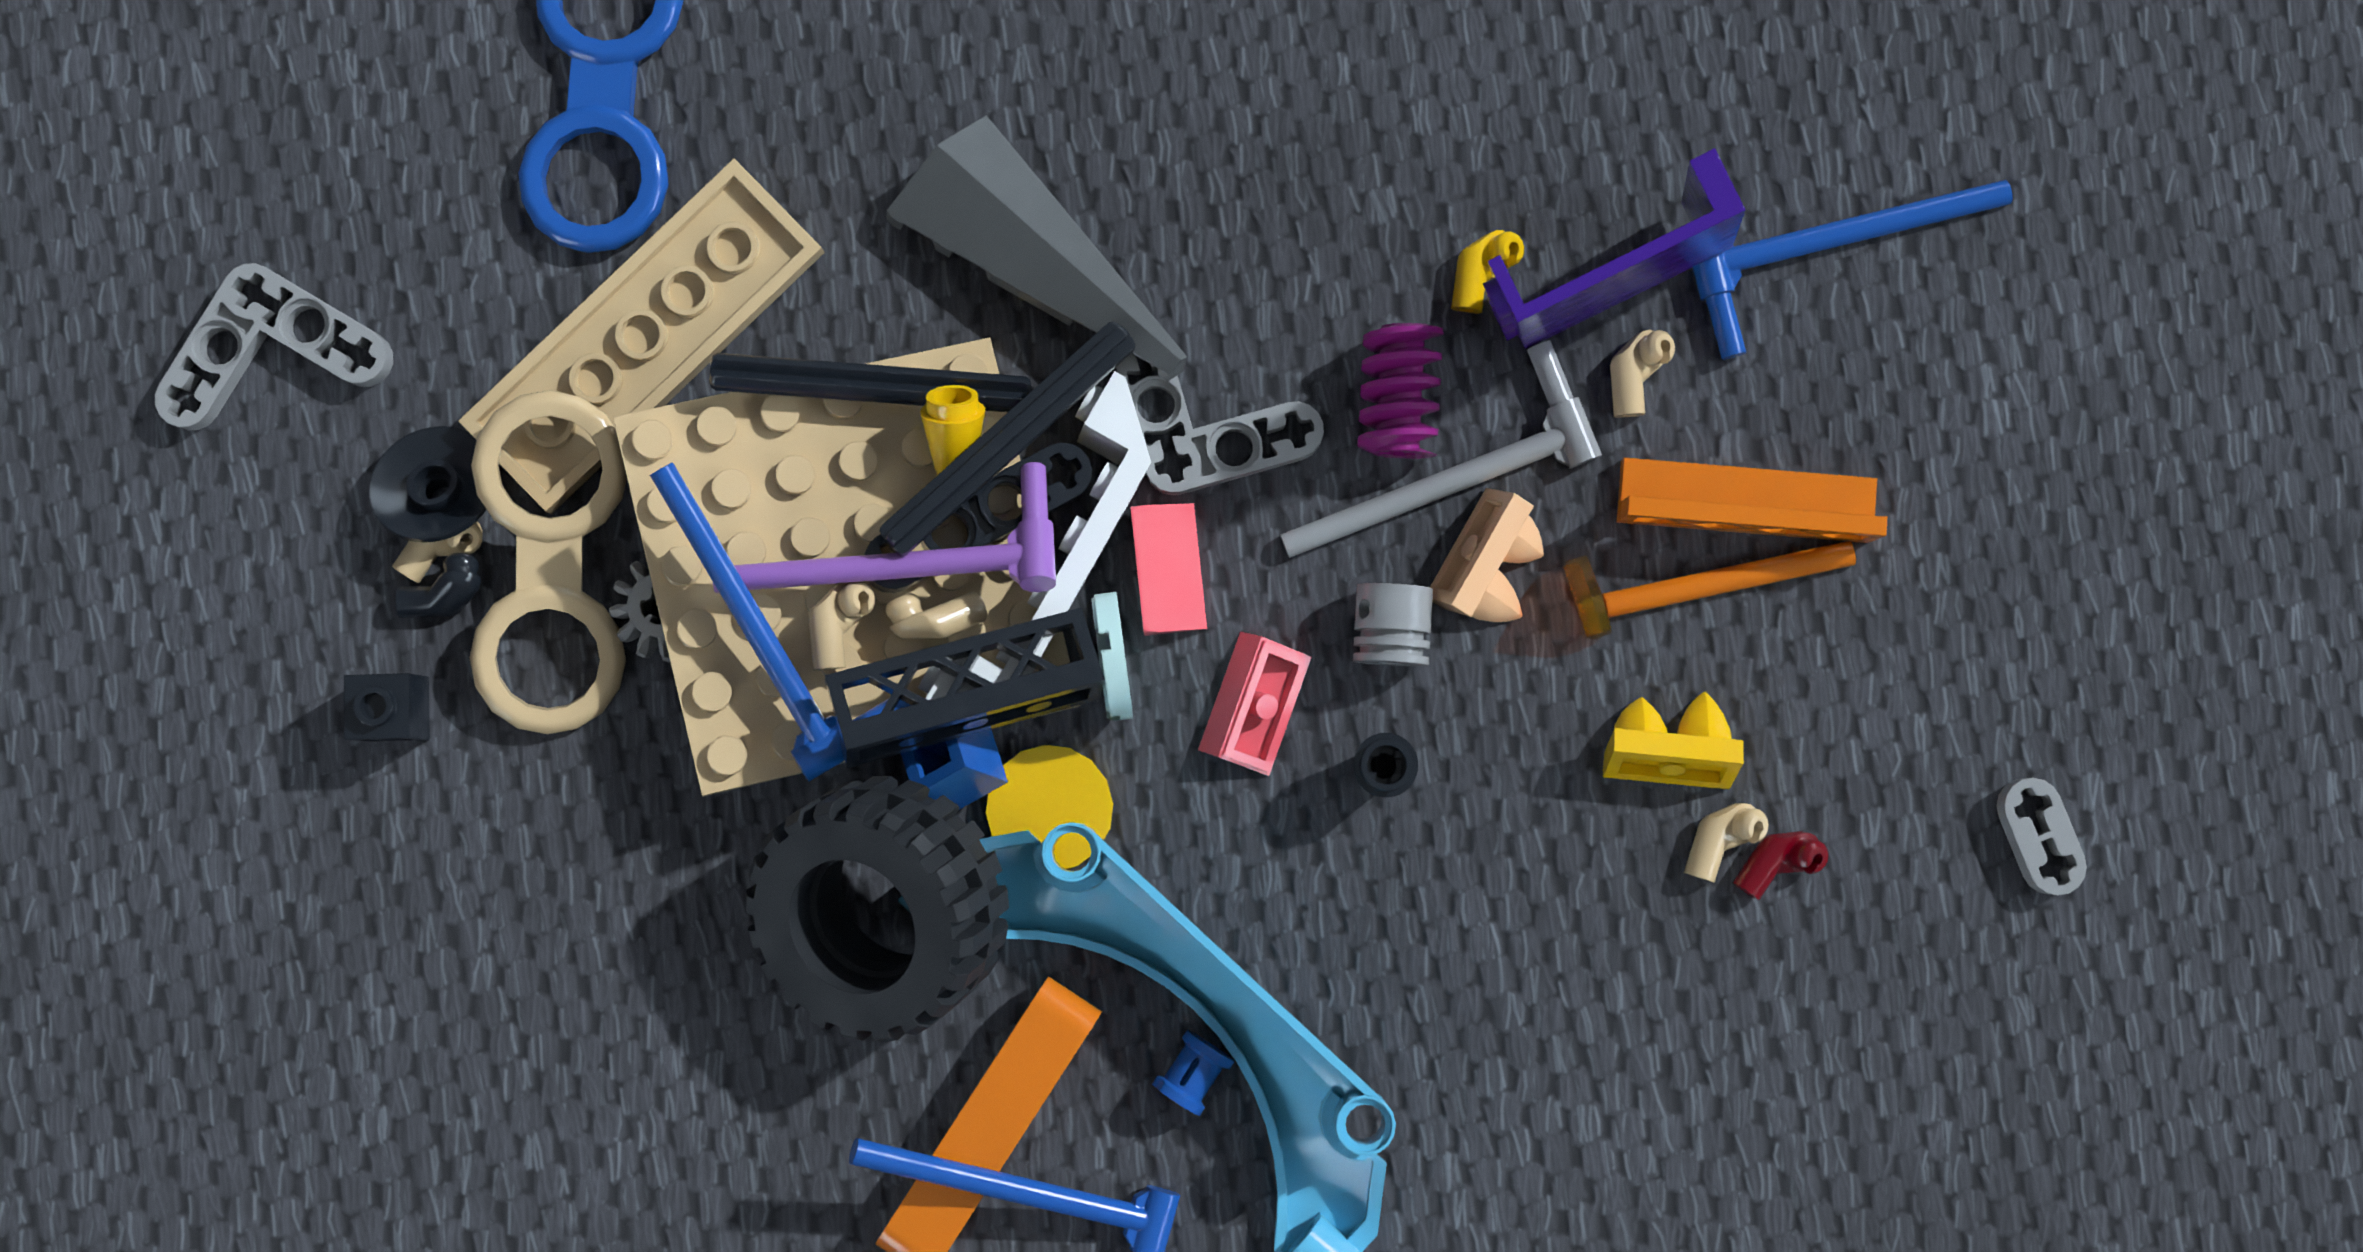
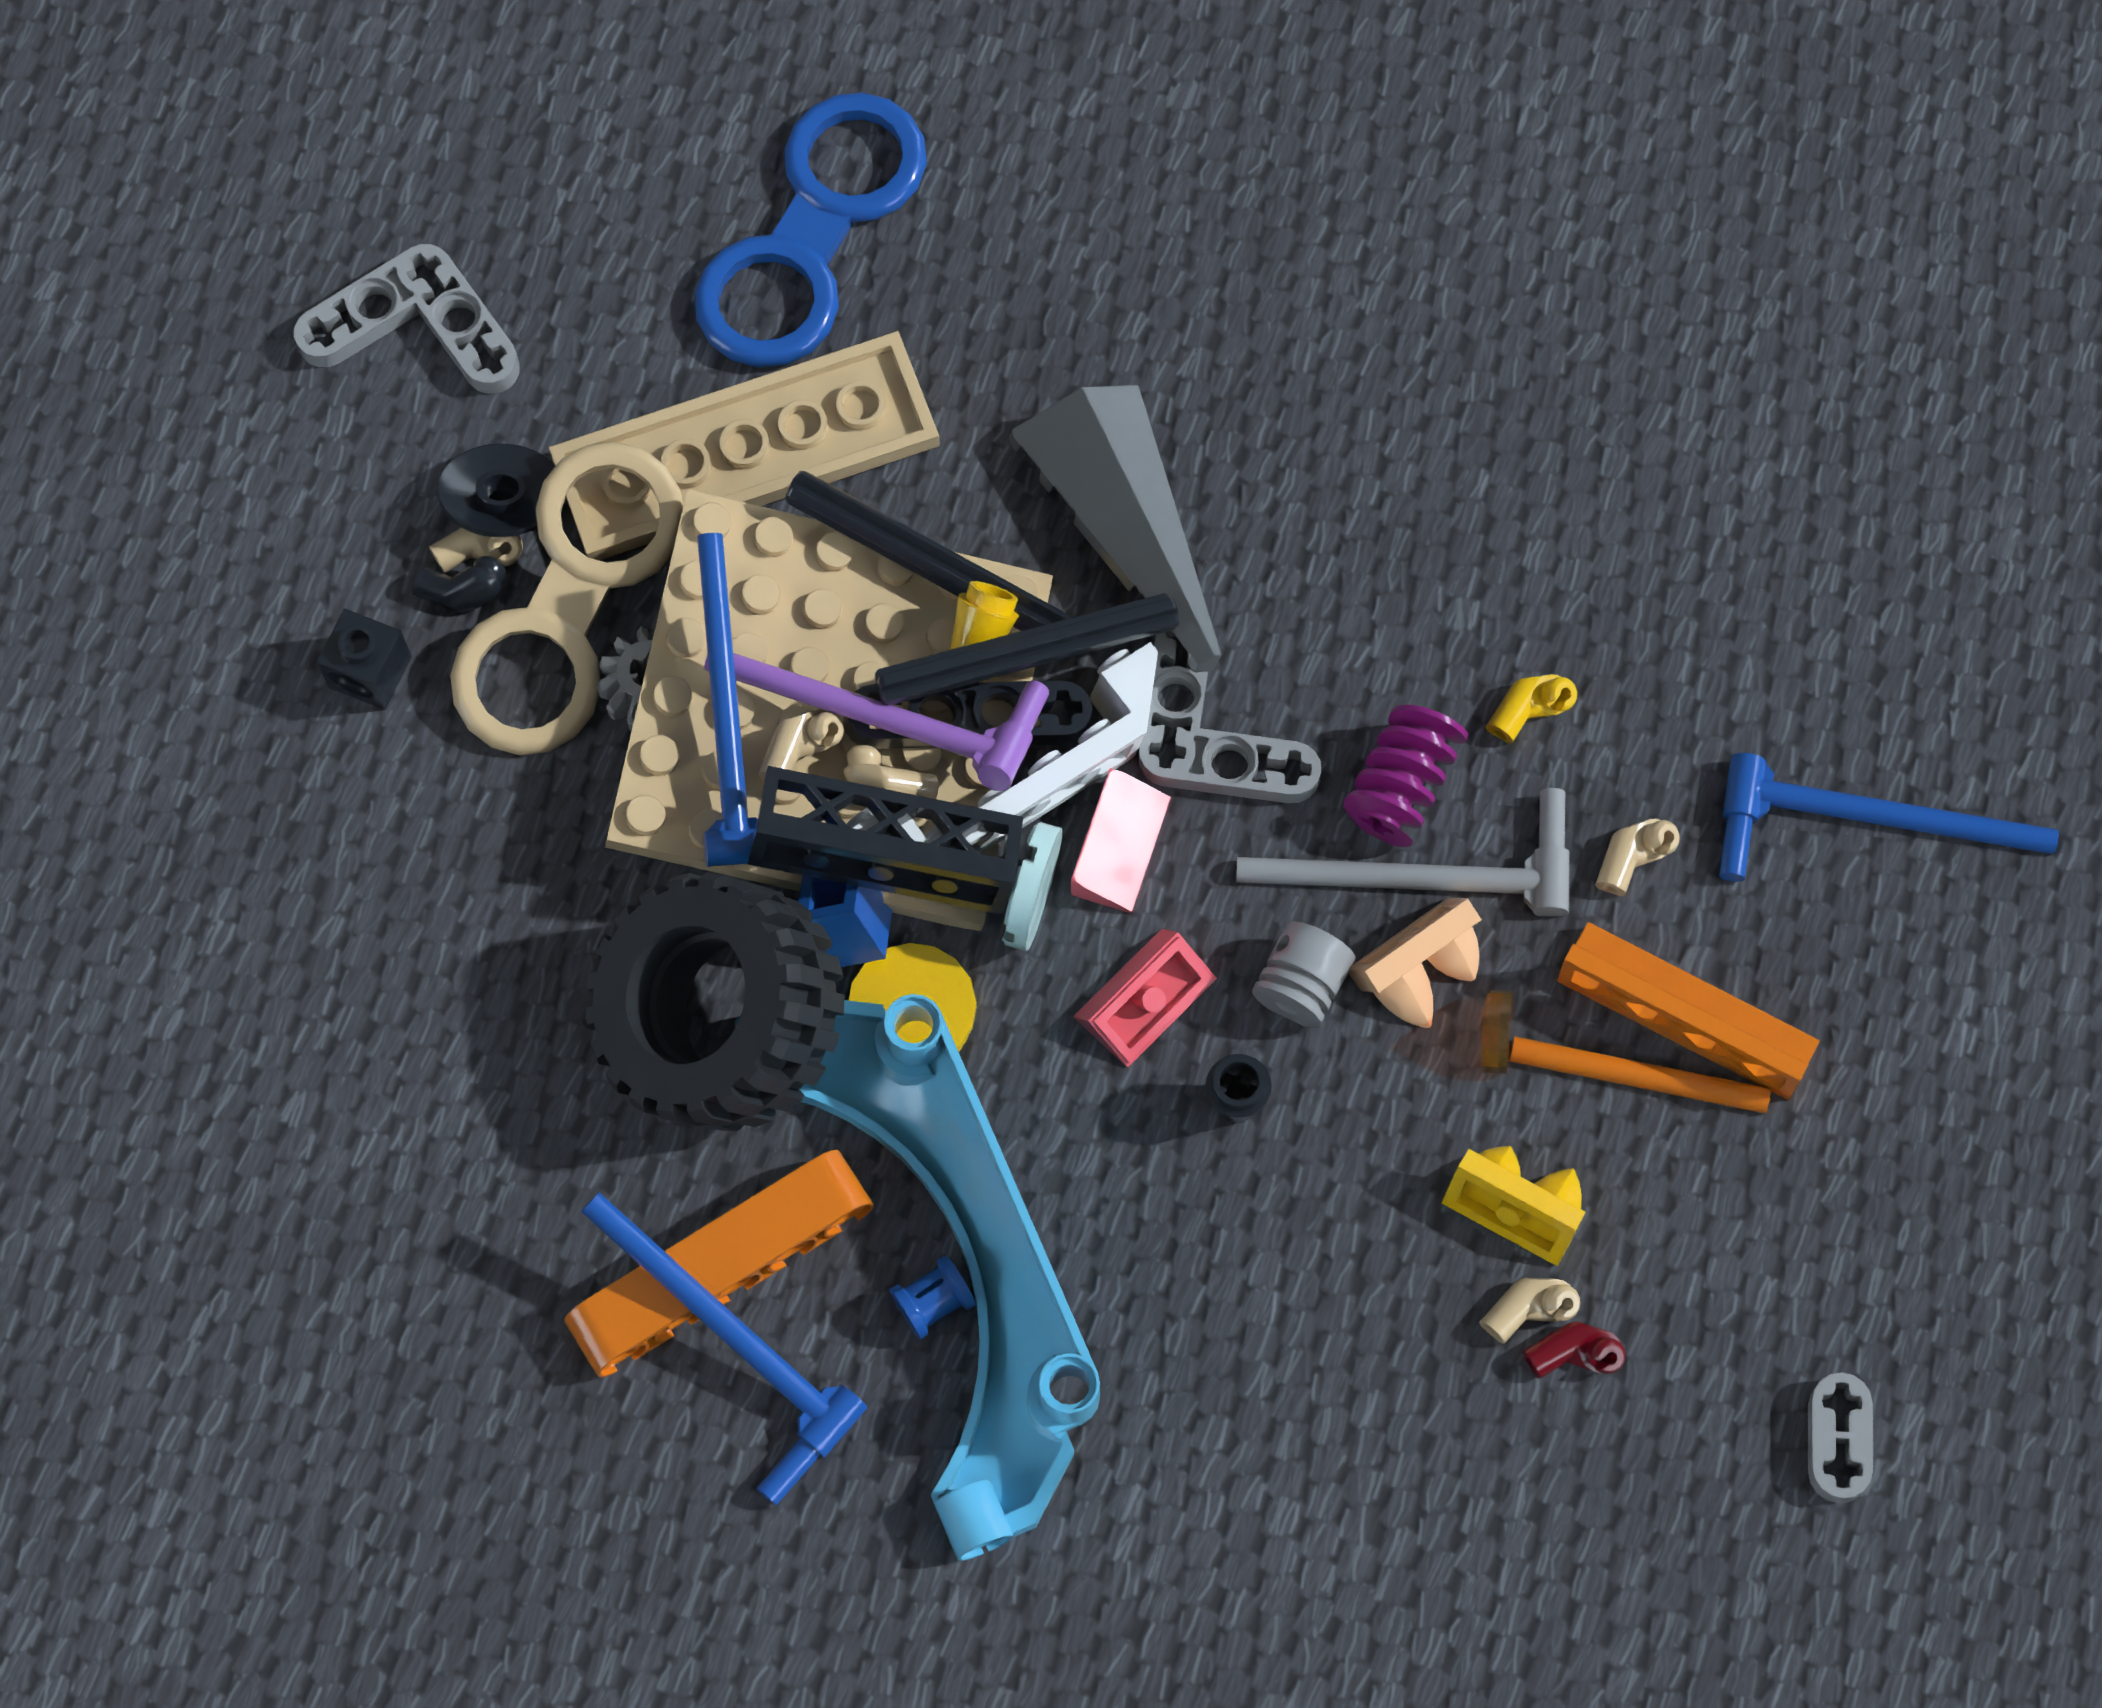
camera: 25 degrees right, 15 degrees down
dark purple panel [1483,148,1746,349] -> none

